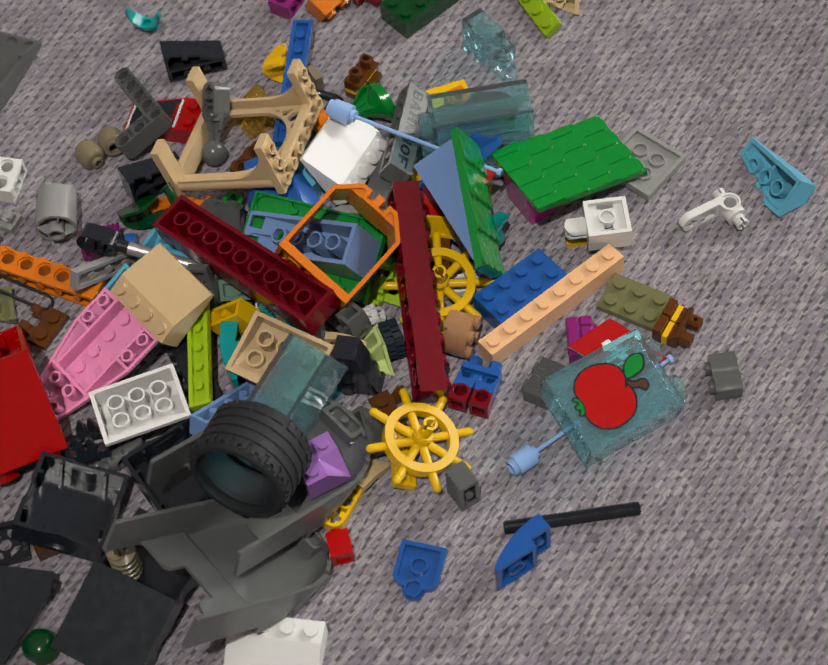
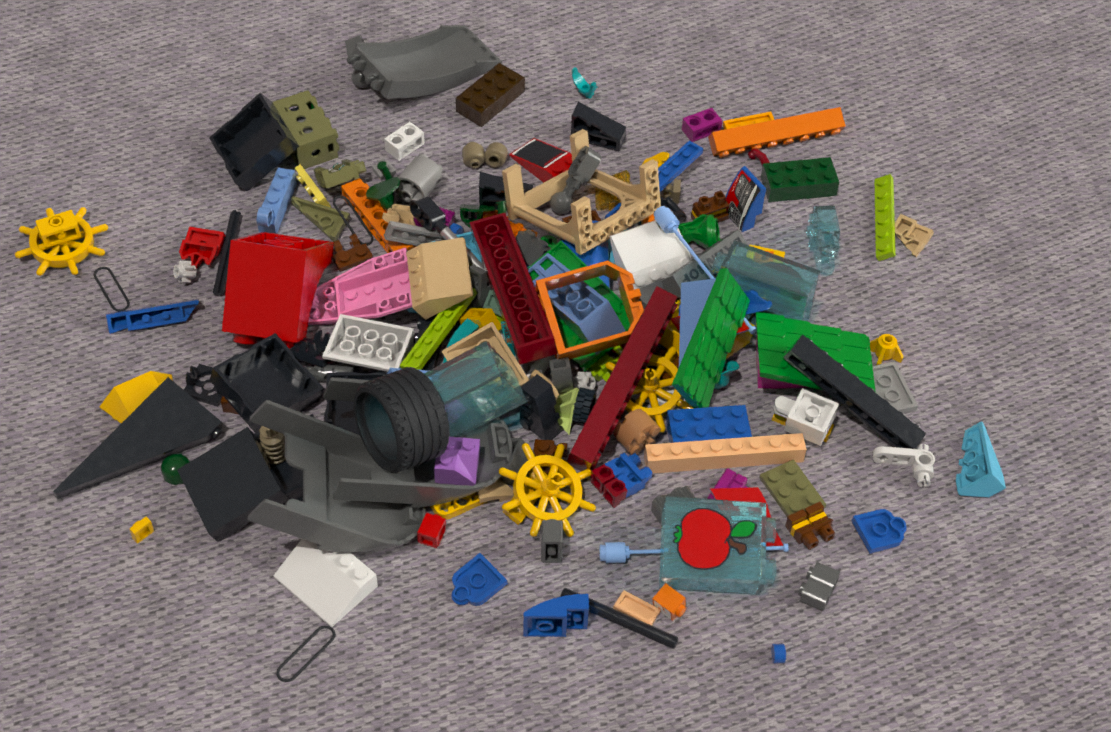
camera: 25 degrees right, 5 degrees down
dark grey beam [114,67,172,159] -> none
none -> dark green piece [366,161,400,210]
none -> tan slope [382,204,416,226]
none -> dark brown brick [455,63,525,127]
none -> light nougat tile [613,590,661,625]
none -> orange brick [652,583,687,621]
none -> slope [726,166,766,232]
none -> blue piece [771,644,786,664]
none -> black brick [783,334,926,449]
none -> blue plate [851,509,907,554]
none -> yellow brick [870,334,904,365]

